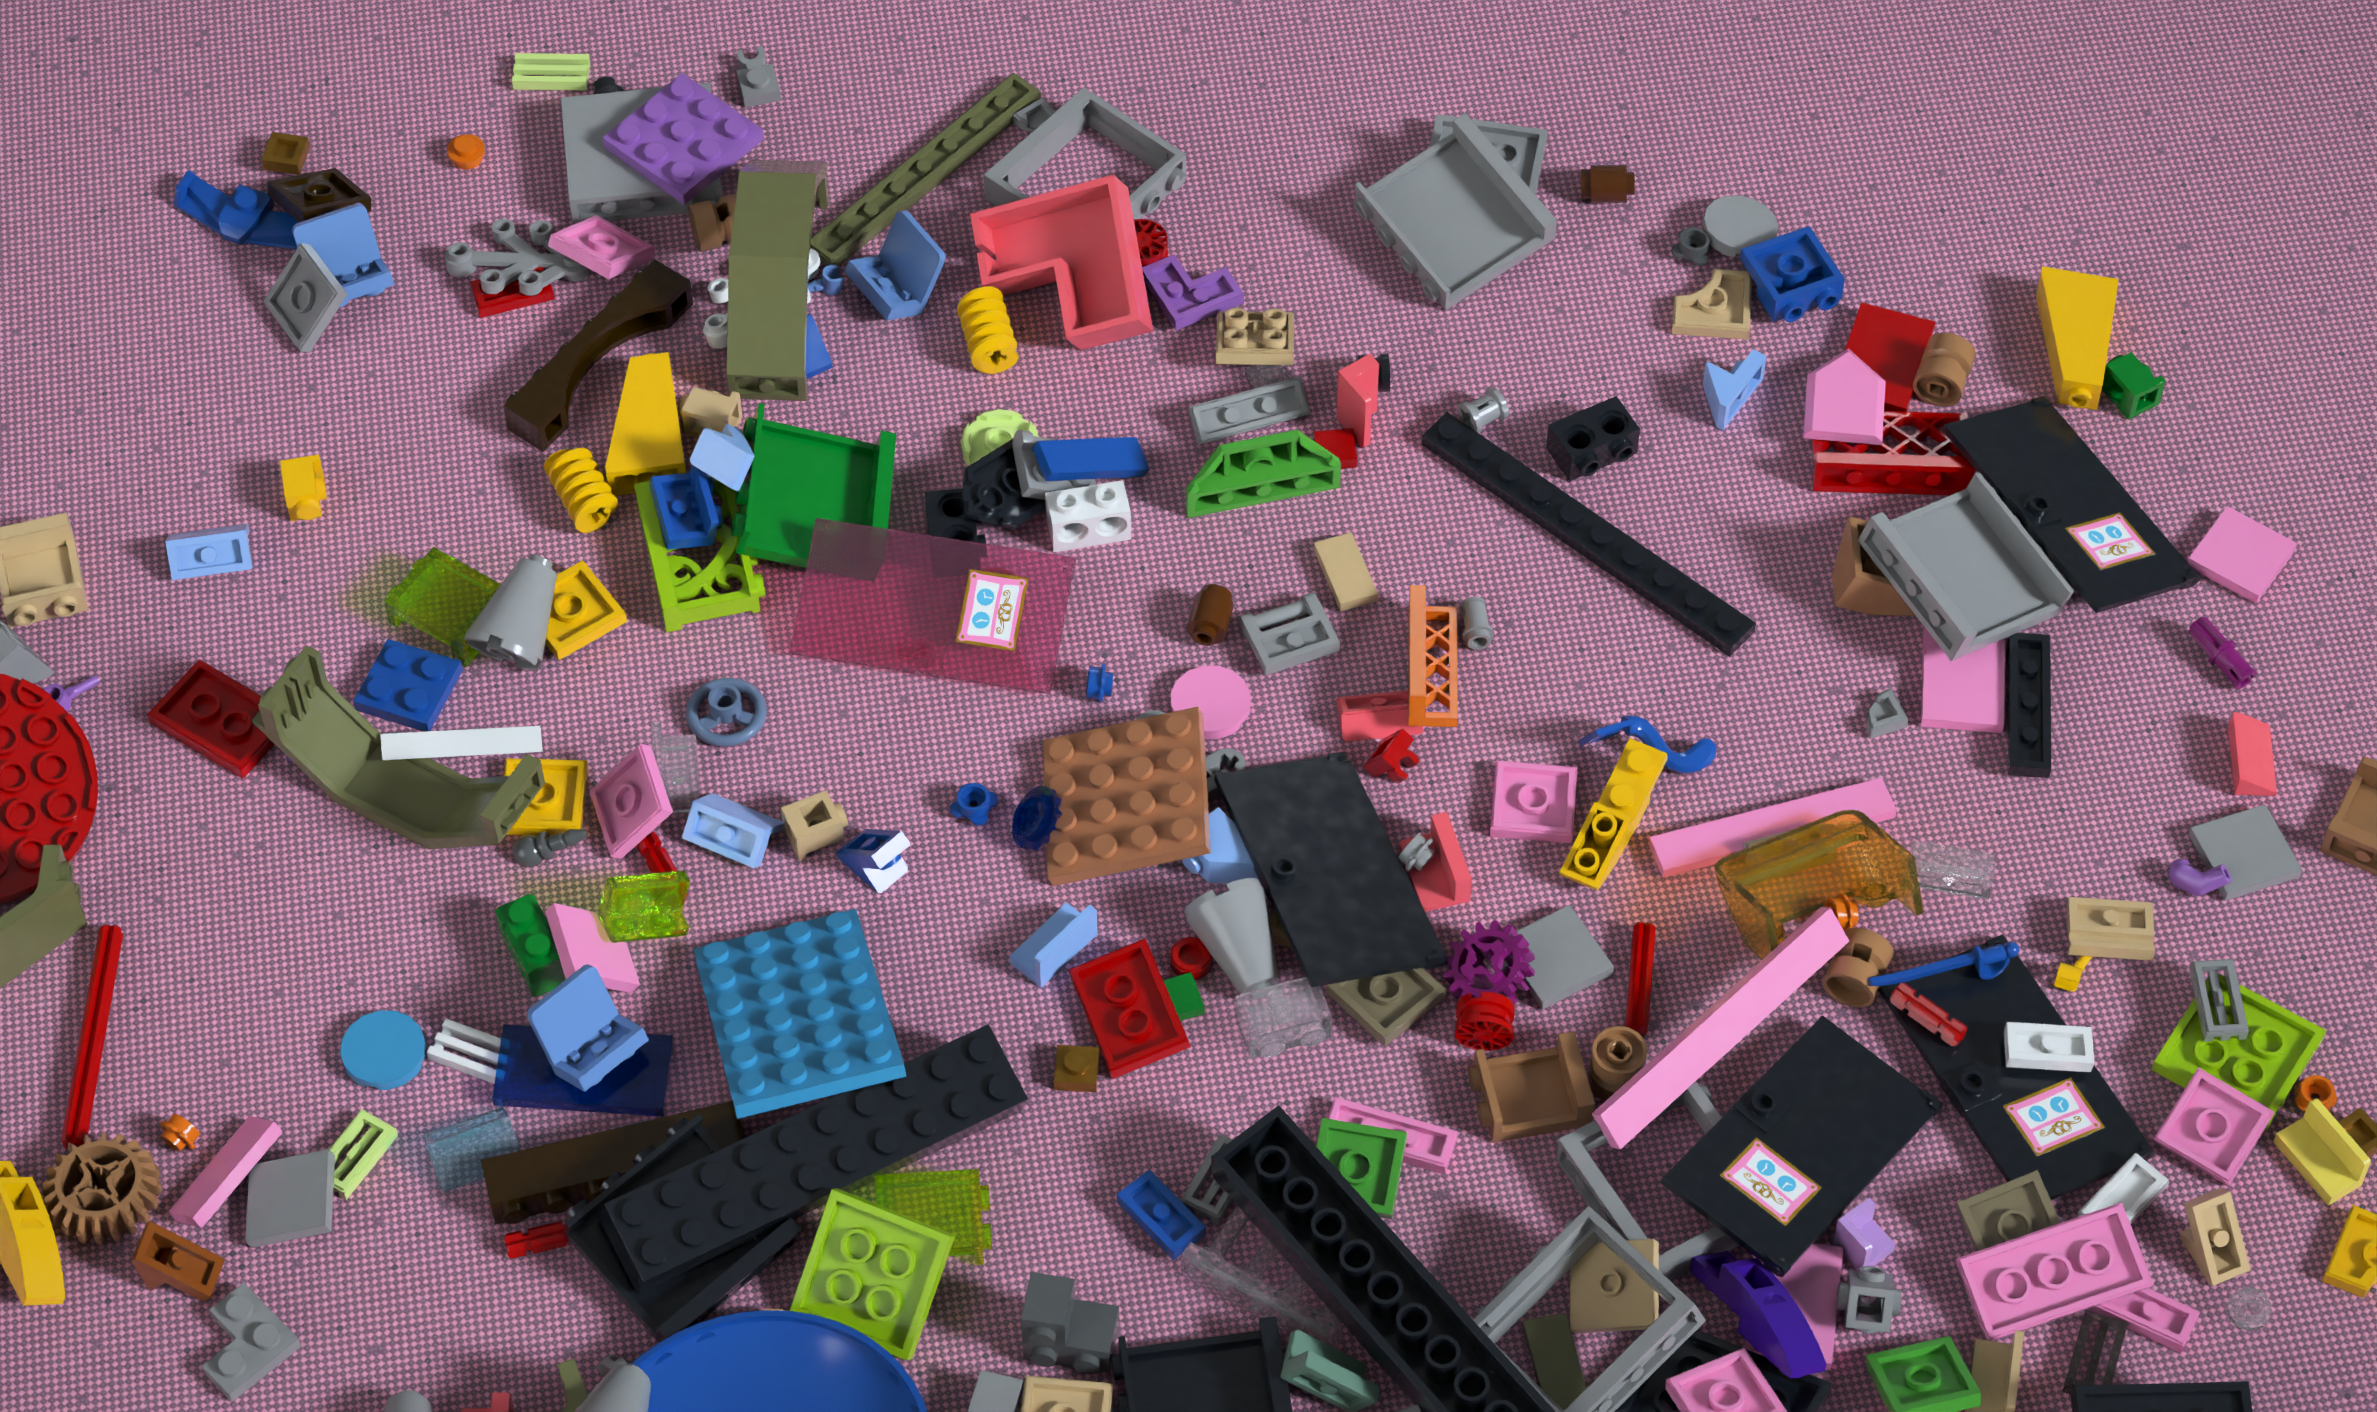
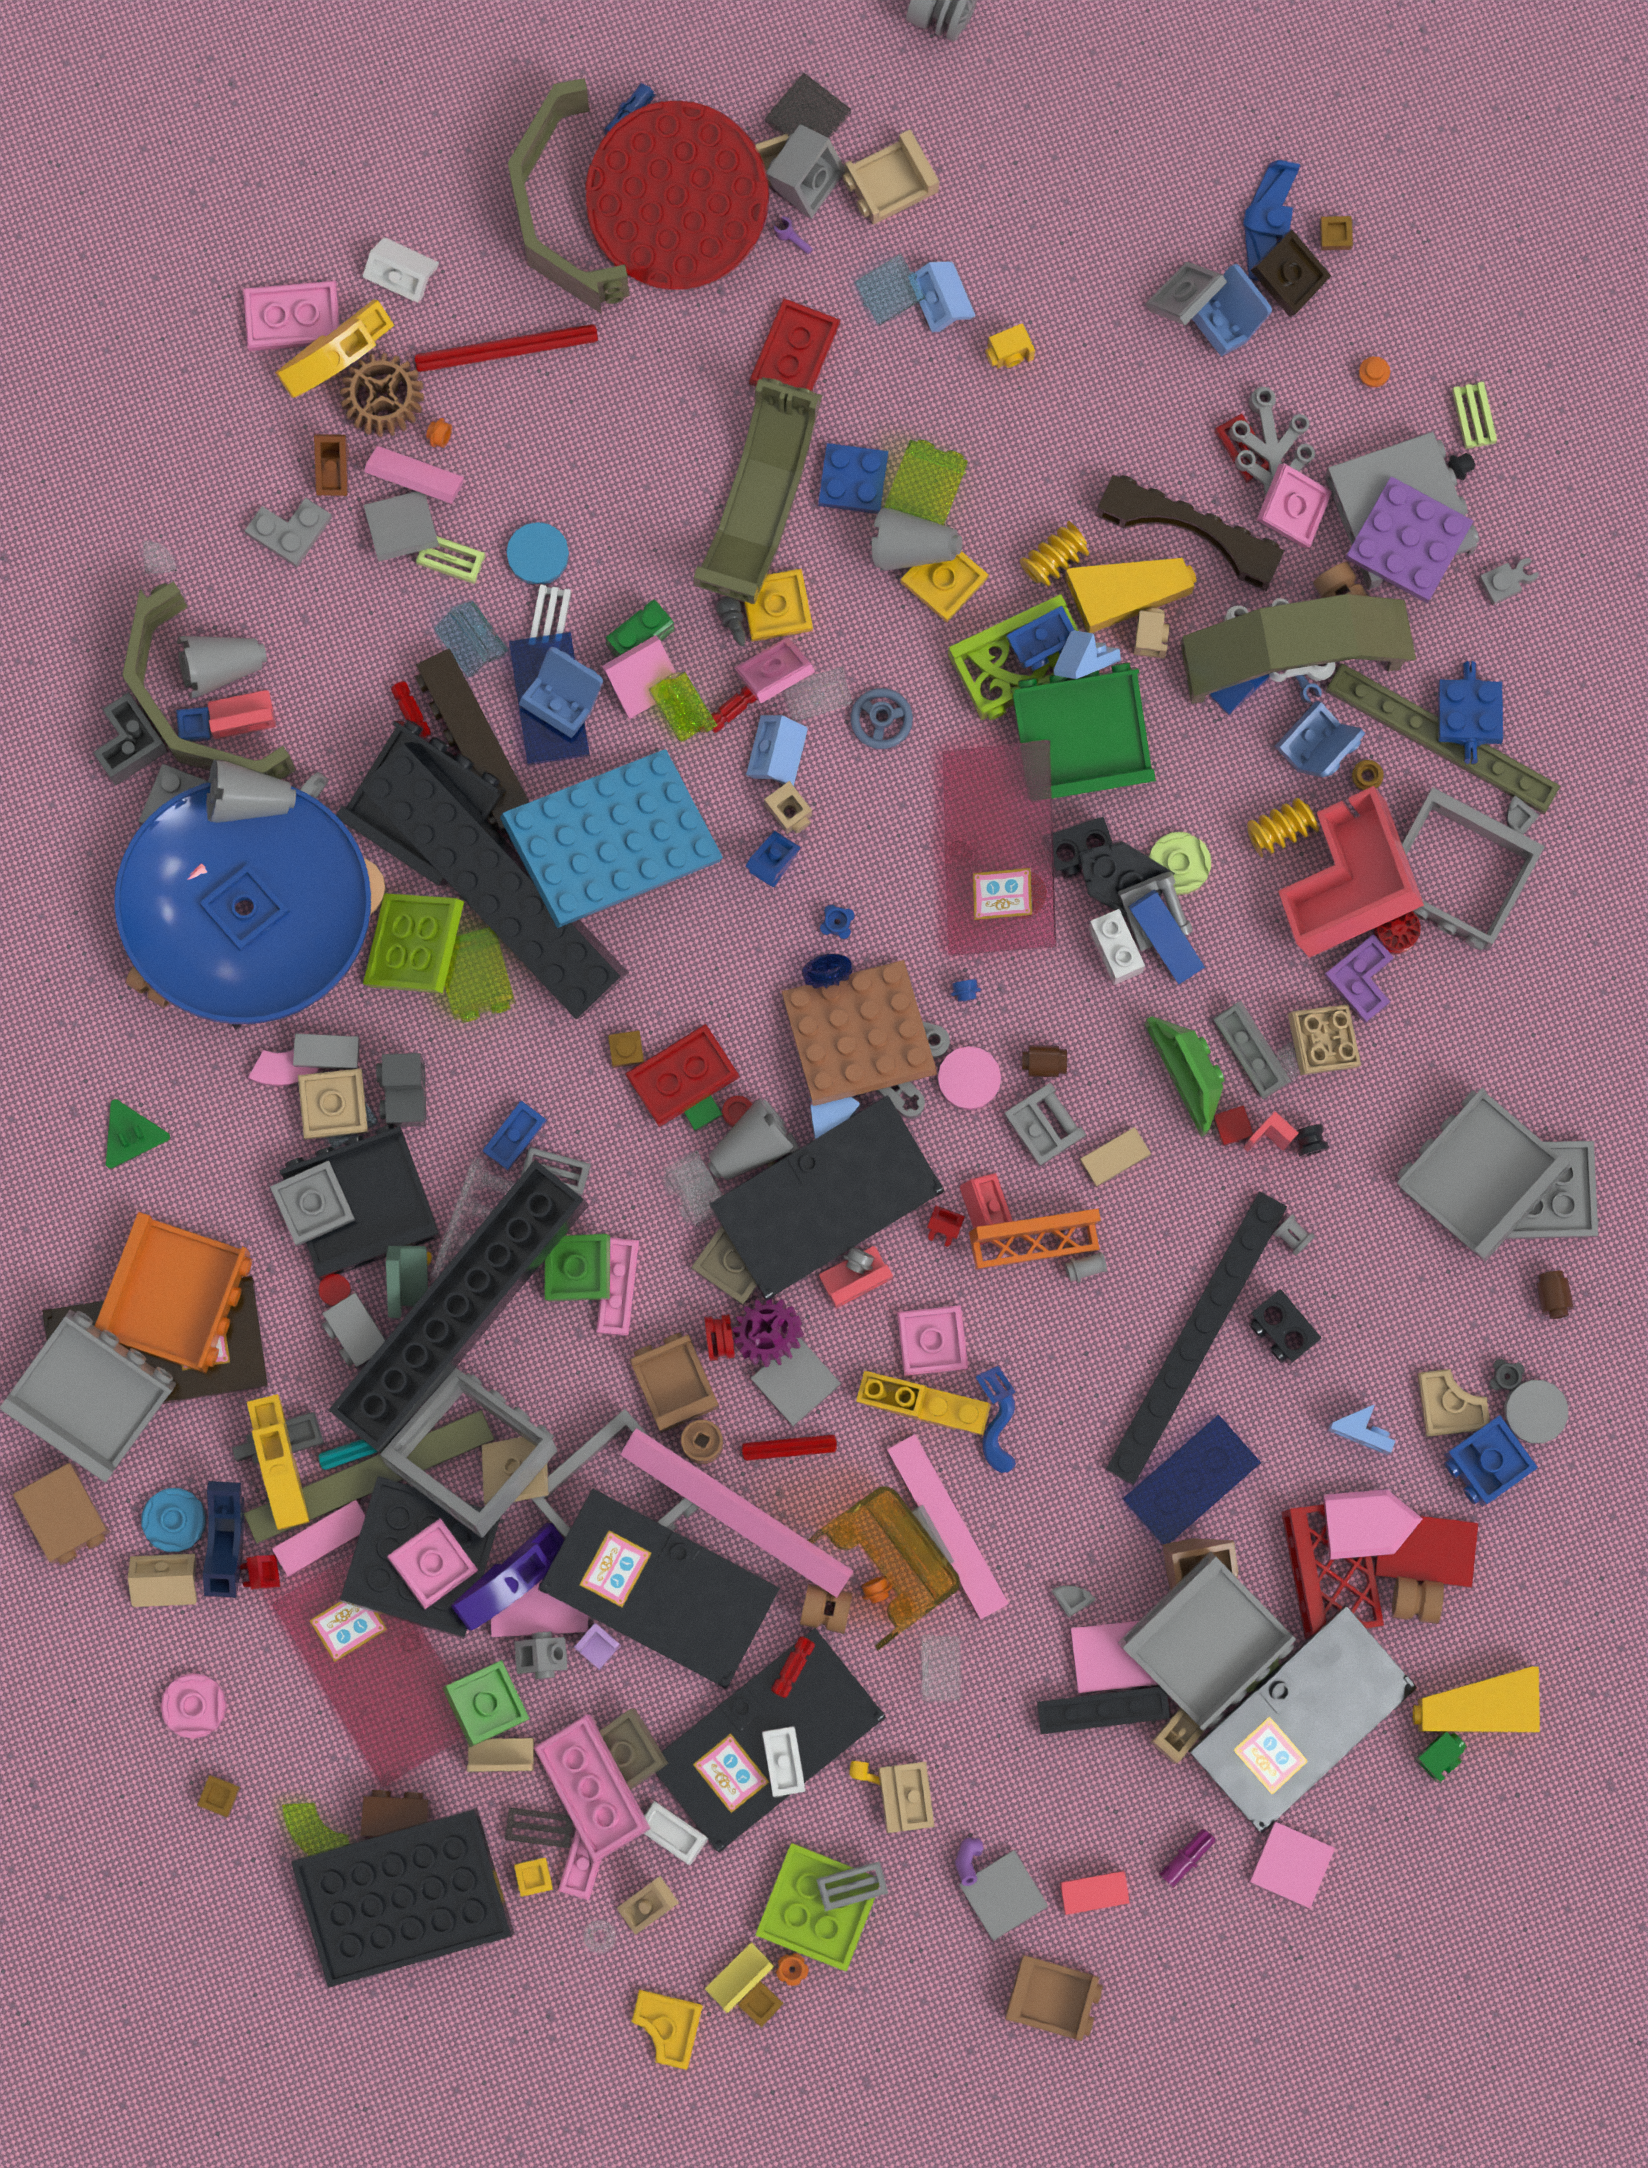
camera: 75 degrees right, 25 degrees up
white sticker [380,726,543,760] -> none
light blue panel [1010,902,1098,988] -> none
blue sword [1868,941,2020,986] -> none
bright pink tile [2153,1067,2274,1186] -> none
none -> yellow plate [514,1857,553,1897]
none -> clear light blue piece [855,254,925,326]
none -> clear blue tile [1122,1414,1261,1545]
none -> tan slope [1150,1708,1208,1764]
none -> pearl gold plate [1352,760,1384,791]
none -> blue plate [1438,661,1503,764]

